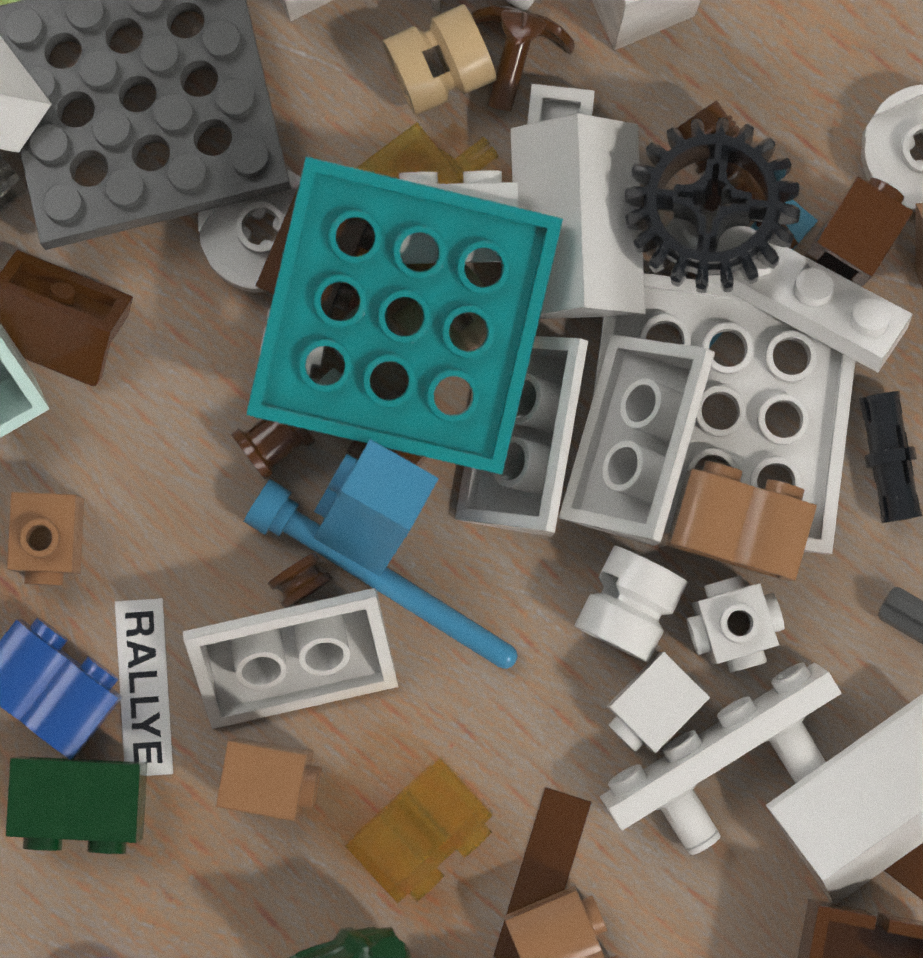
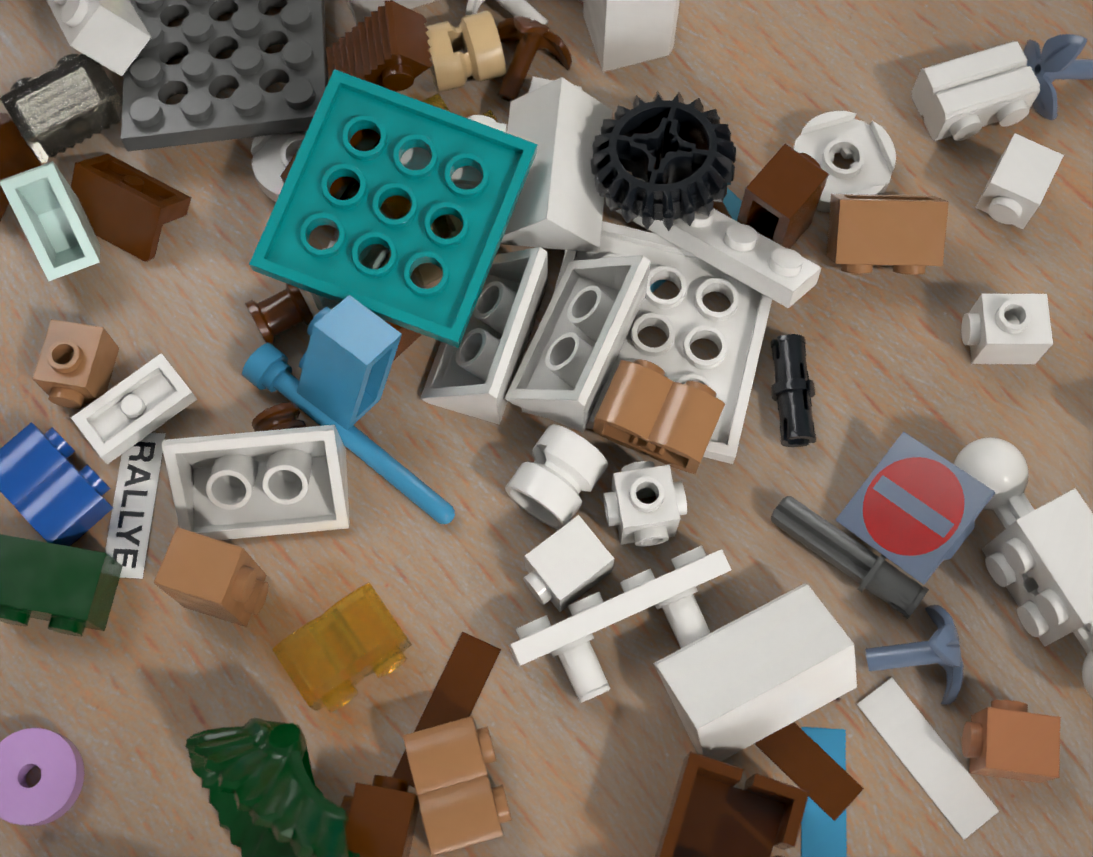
camera: 10 degrees right, 15 degrees down
none -> white plate [71,353,197,464]
none -> reddish brown brick [326,0,433,92]

